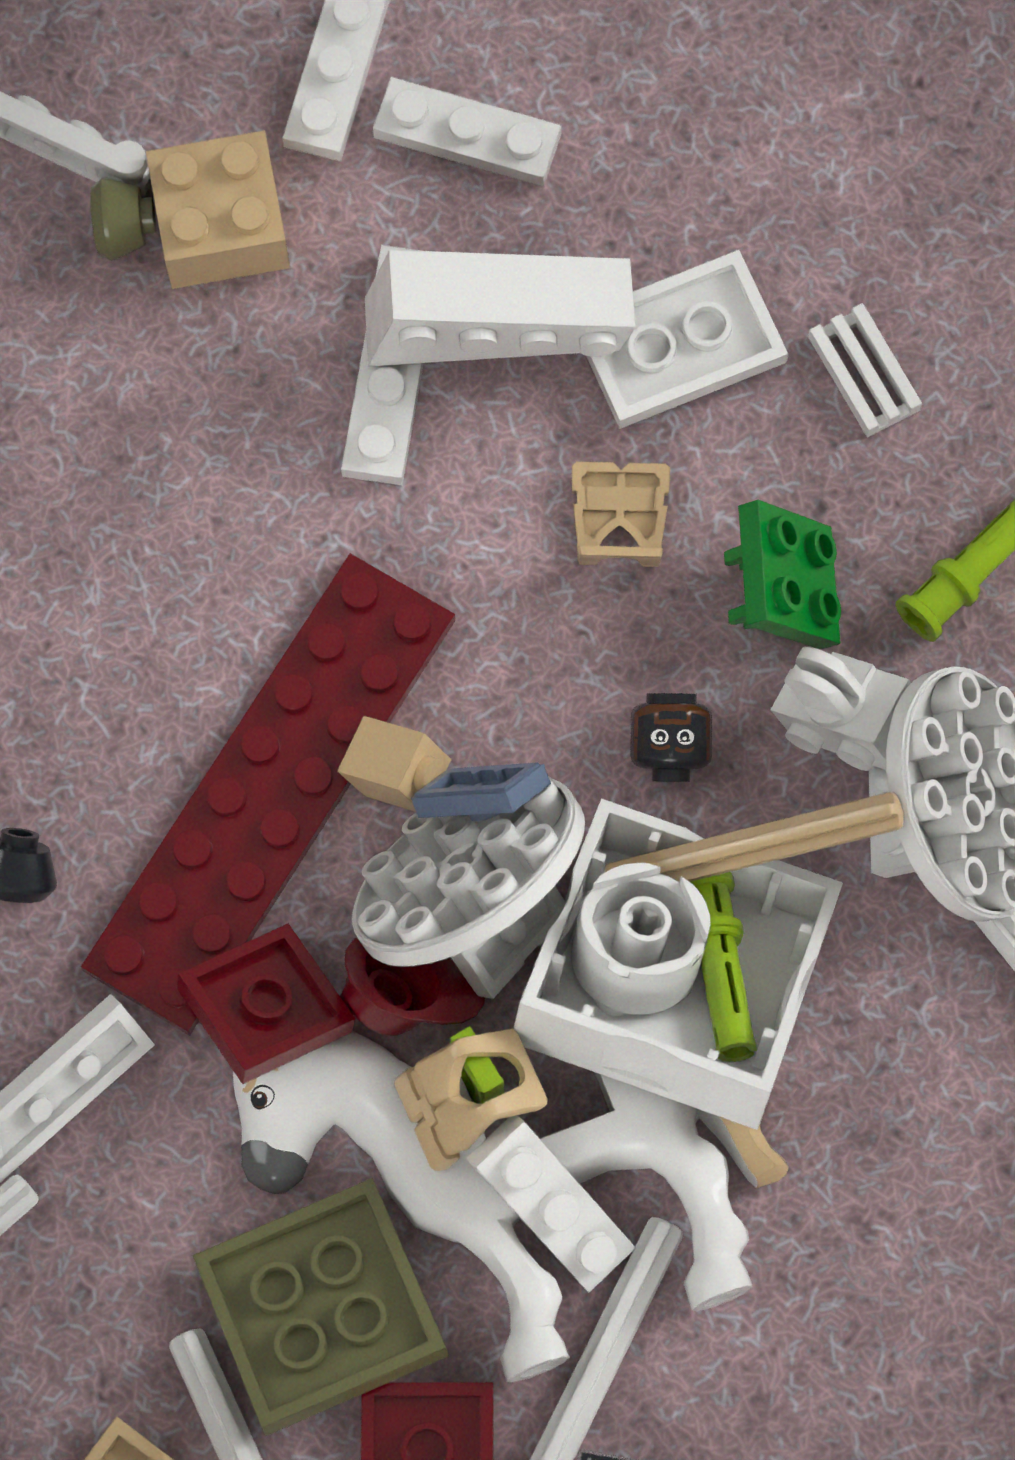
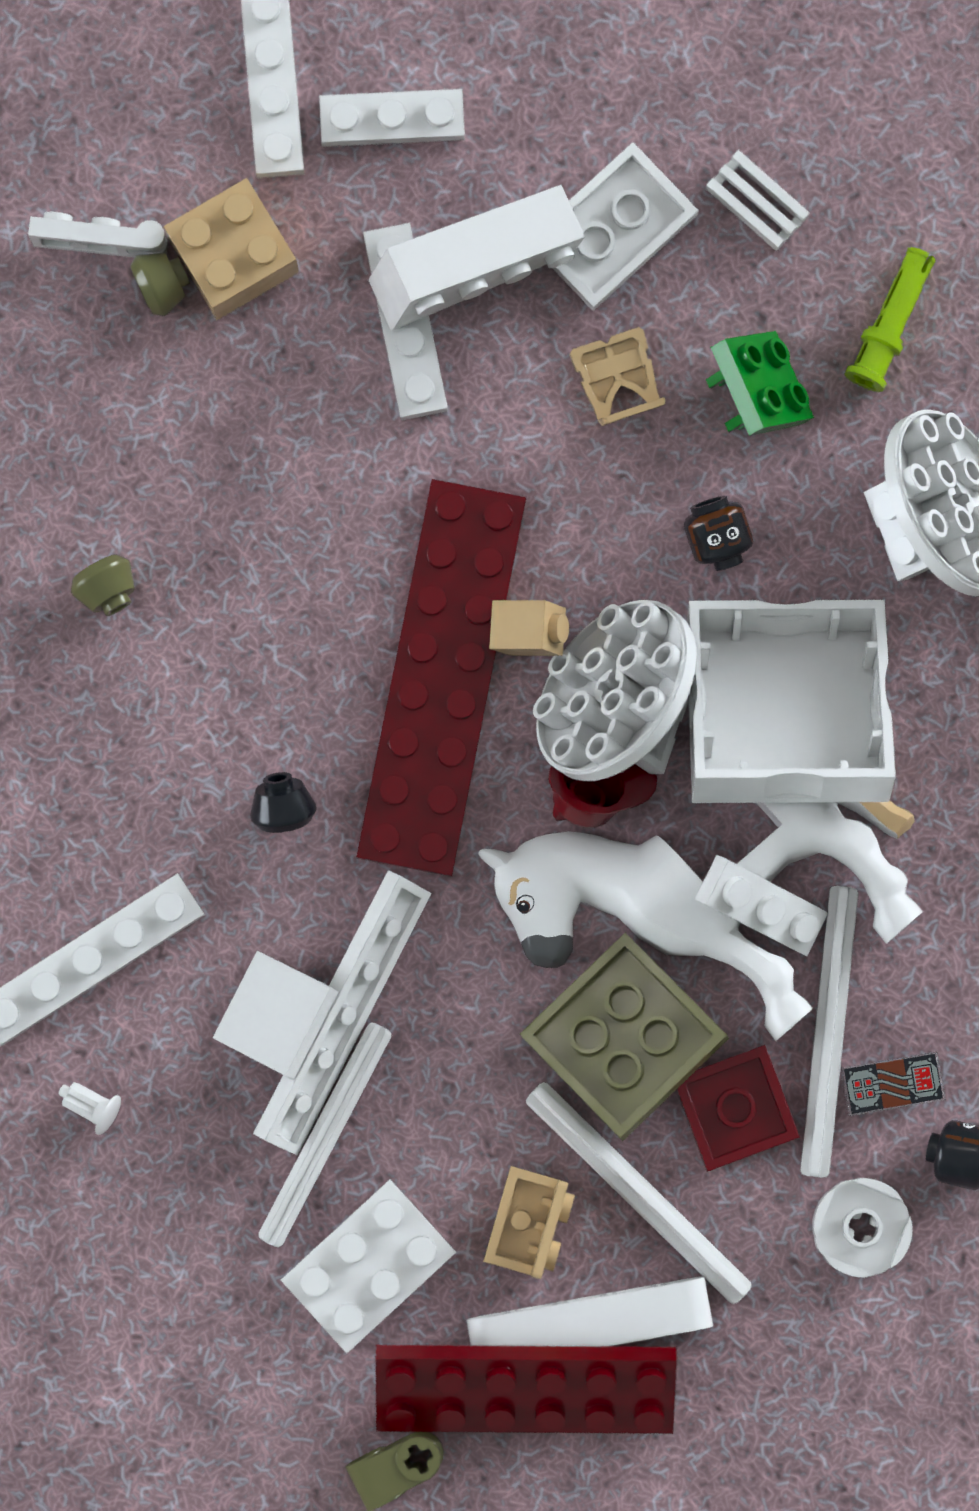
camera: 25 degrees left, 10 degrees up
dark red plate [177,923,355,1085] -> none
tan piece [394,1029,547,1171] -> none
sand blue plate [411,762,551,821] -> none
lime tile [449,1026,504,1104] -> none
white brick [571,863,710,1016] -> none
tan axle [605,792,904,882] -> none
lime pin [690,872,758,1062] -> none
white brick [770,646,911,771] -> none

